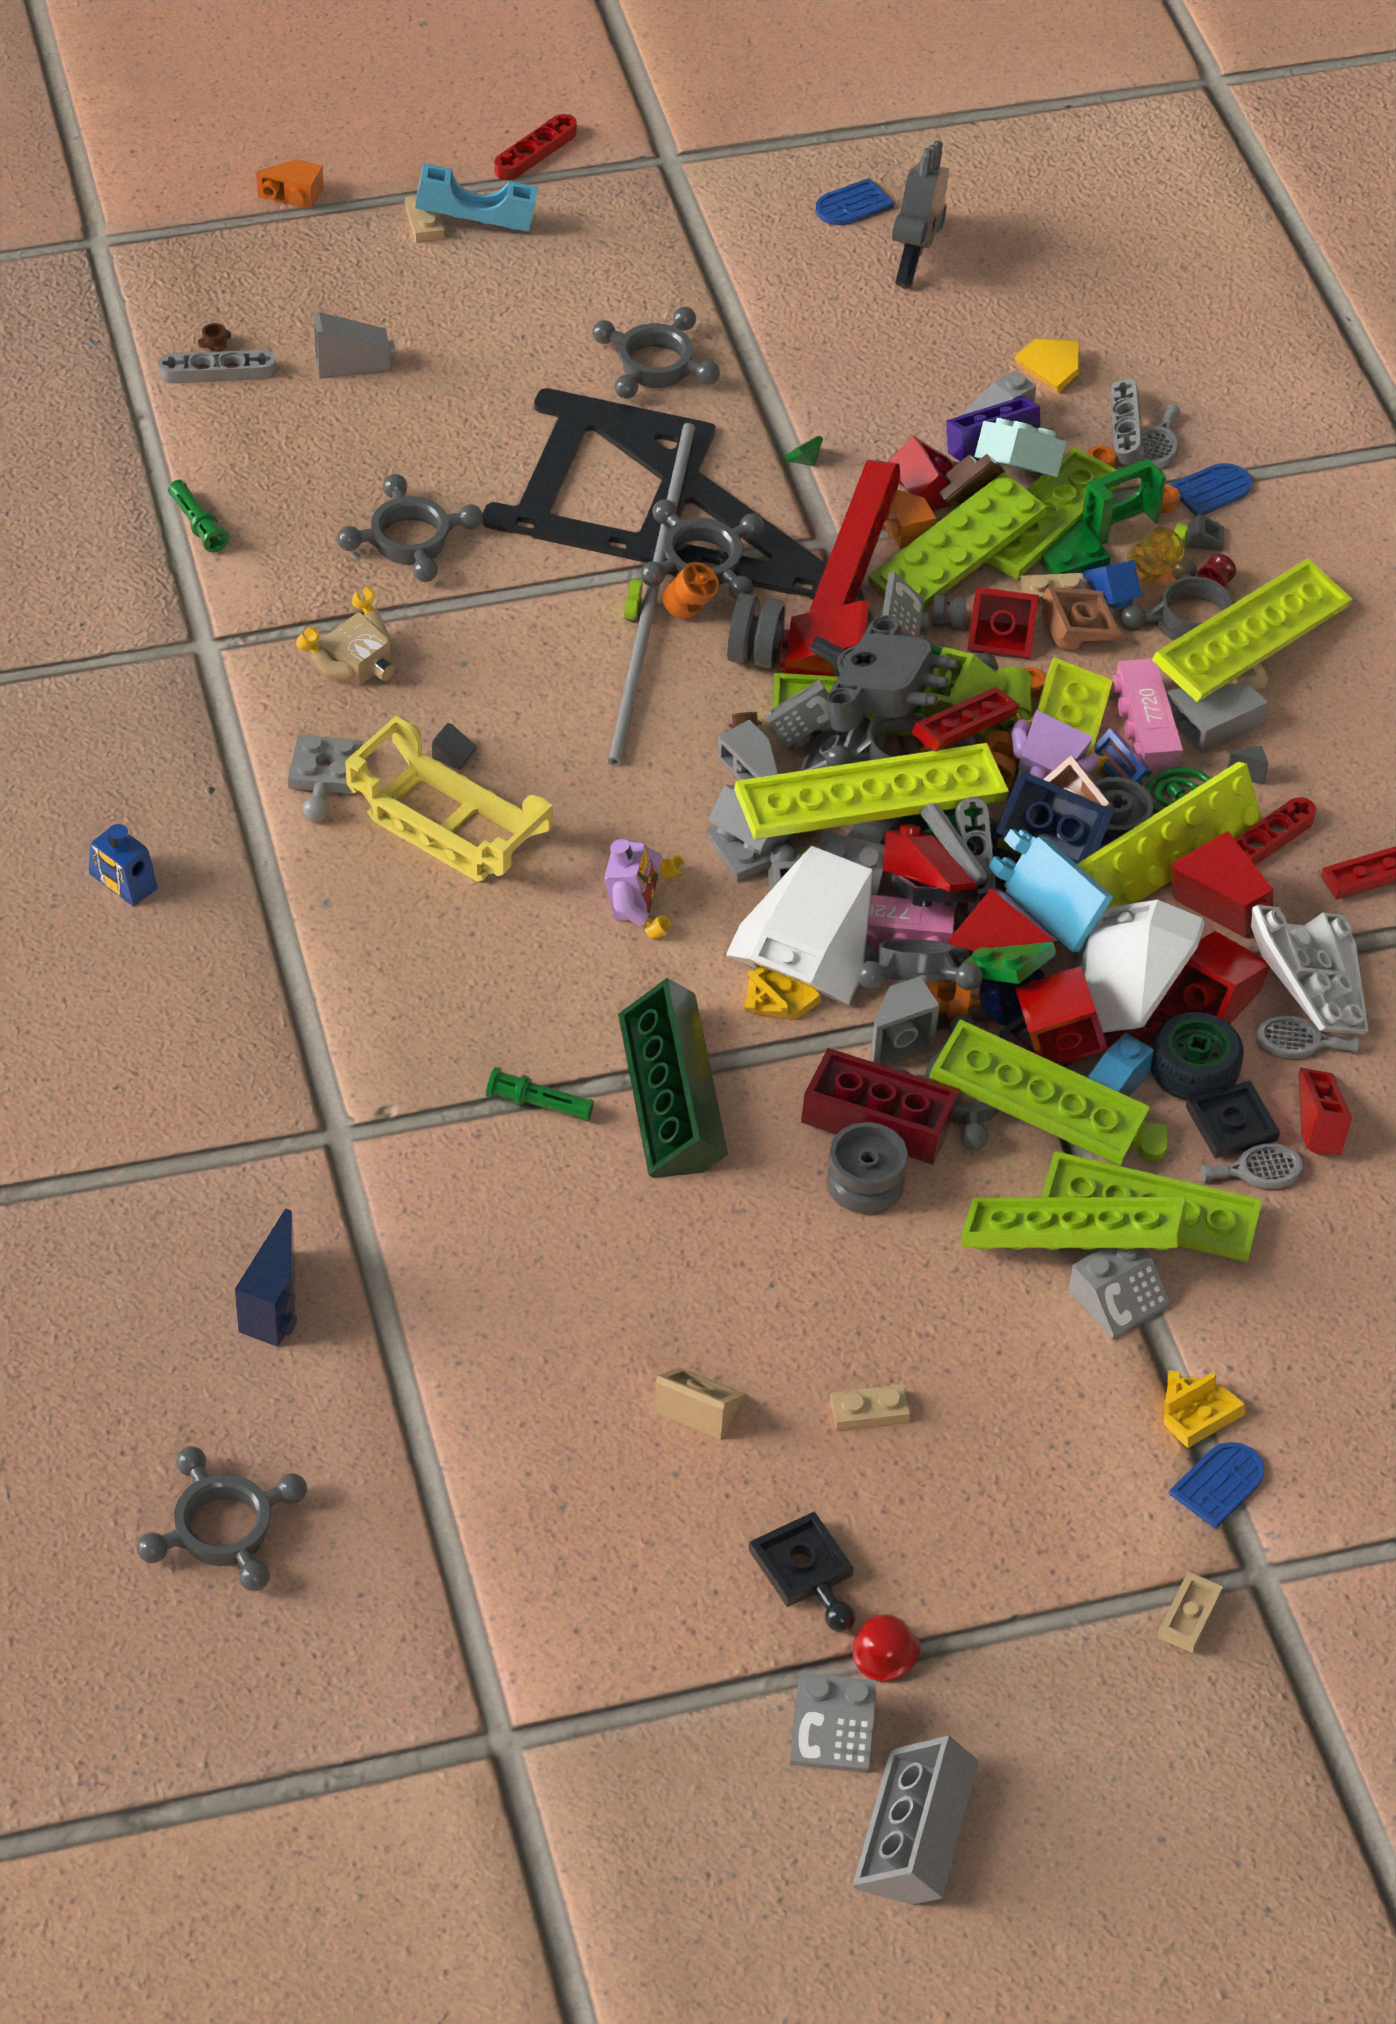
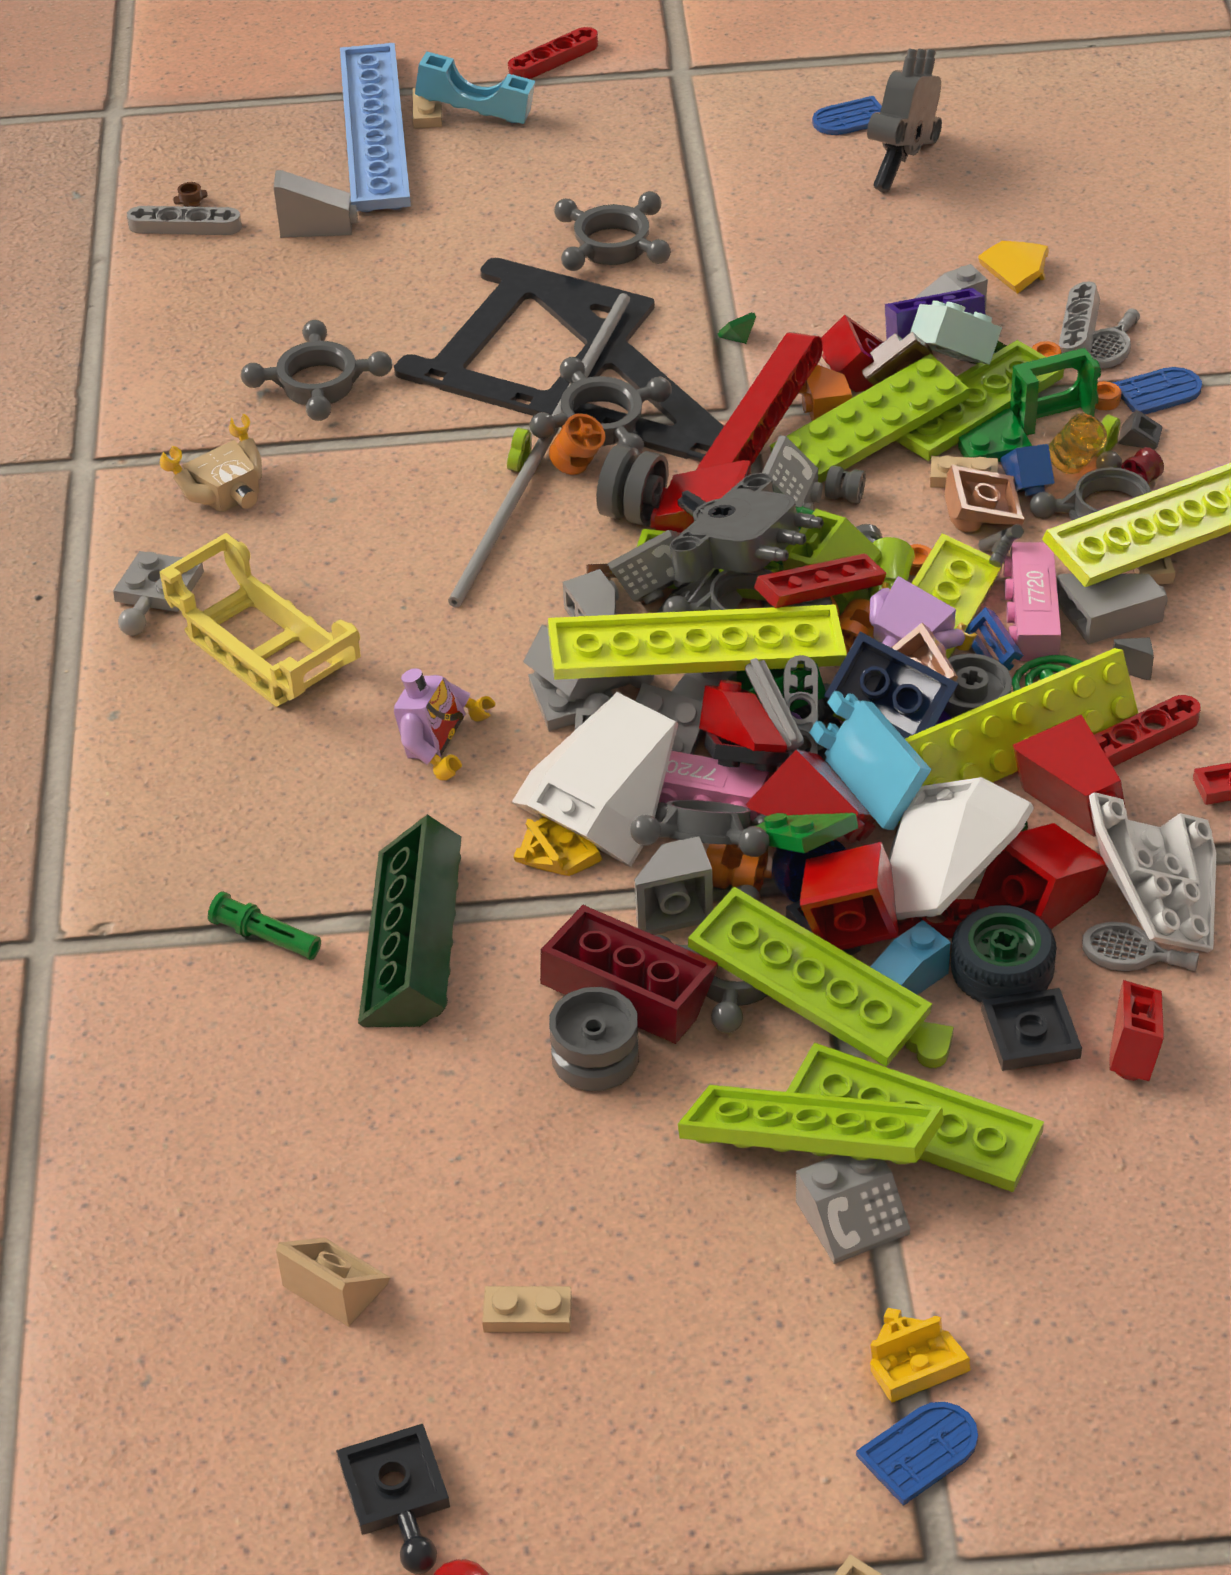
camera: 15 degrees right, 5 degrees down
green pin [168,479,229,553] -> none
orange slope [256,159,324,209] -> none
dark grey slope [432,723,477,770] -> none
red slope [967,587,1039,658] -> none
light grey piece [1200,1144,1303,1189] -> none
none -> light blue plate [340,43,411,212]
none -> dark grey hose [978,525,1024,568]

